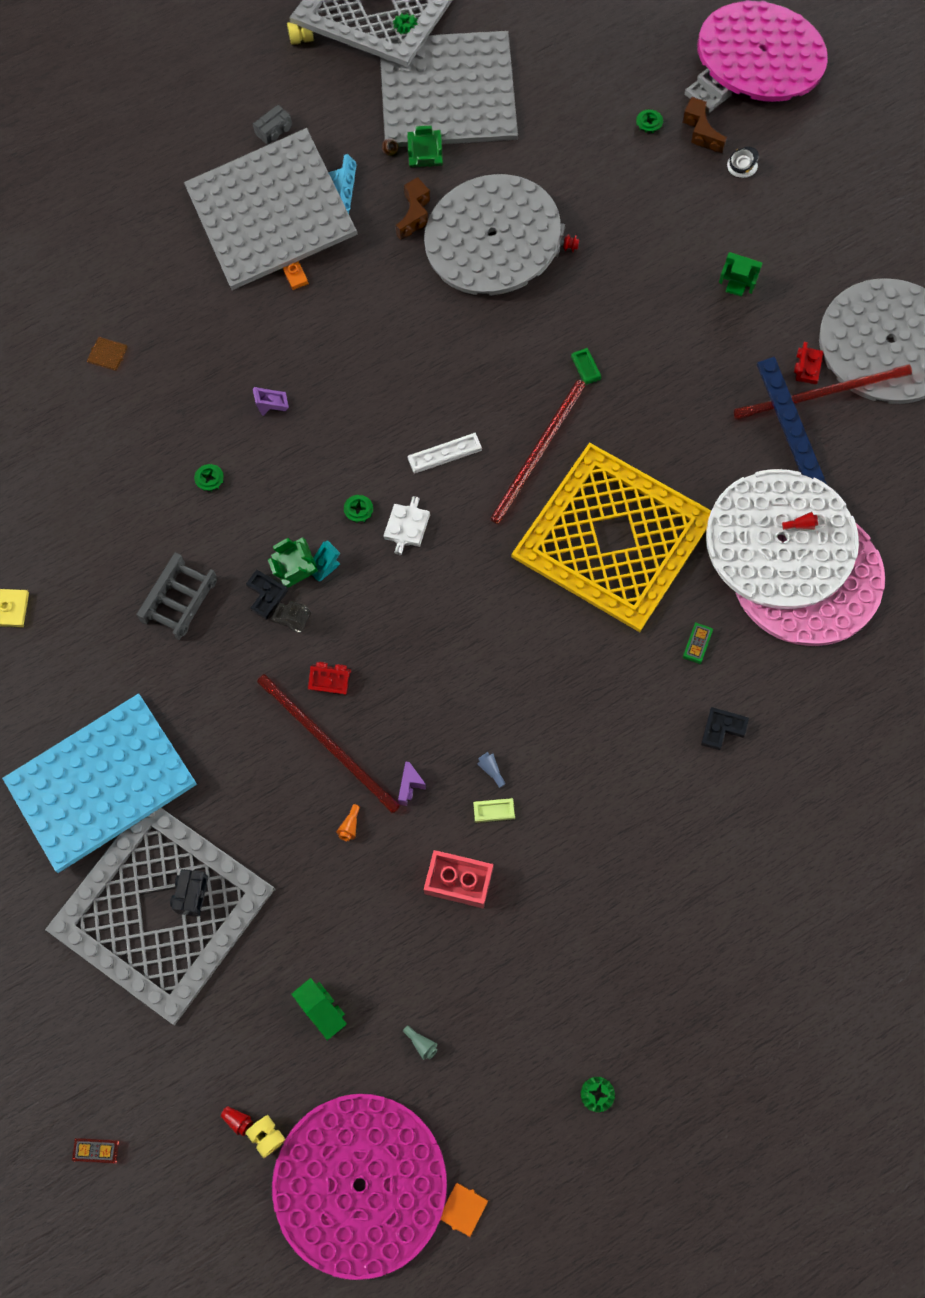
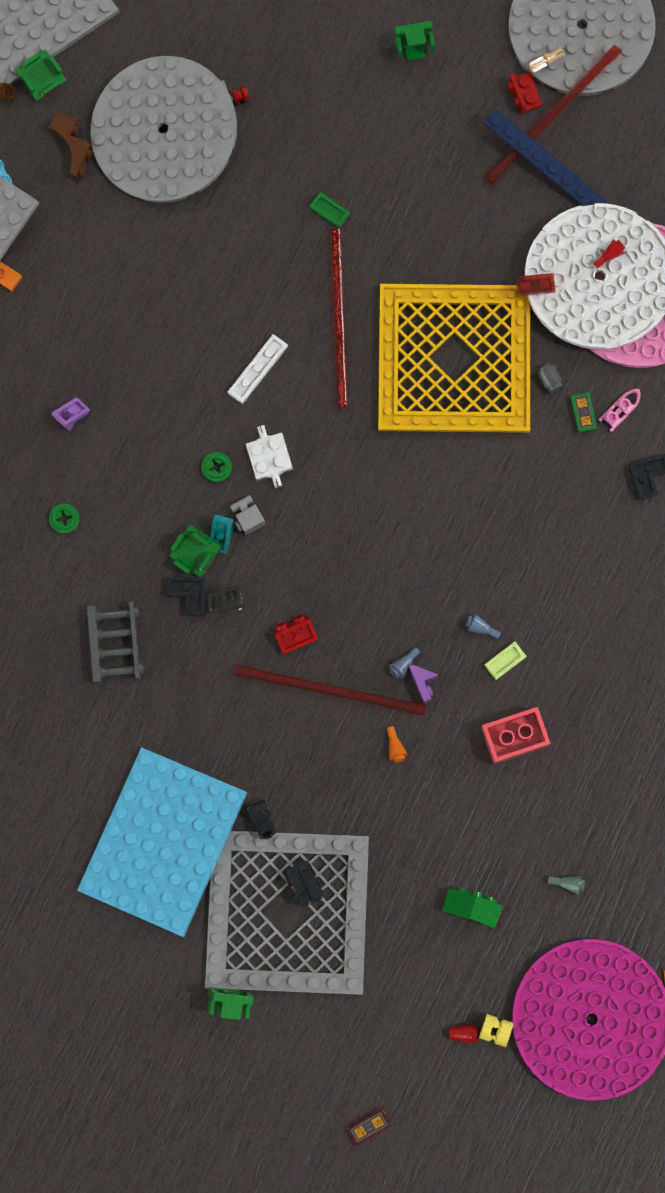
camera: 30 degrees left, 10 degrees up
none -> green panel [207,987,254,1020]
none -> light grey brick [230,495,266,535]
none -> black piece [246,800,276,840]
none -> sand blue cone [389,647,420,679]
none -> clear red tile [516,273,556,297]
none -> tan axle [528,47,564,73]
none -> dark grey brick [538,364,563,393]
none -> bright pink piece [598,389,641,432]

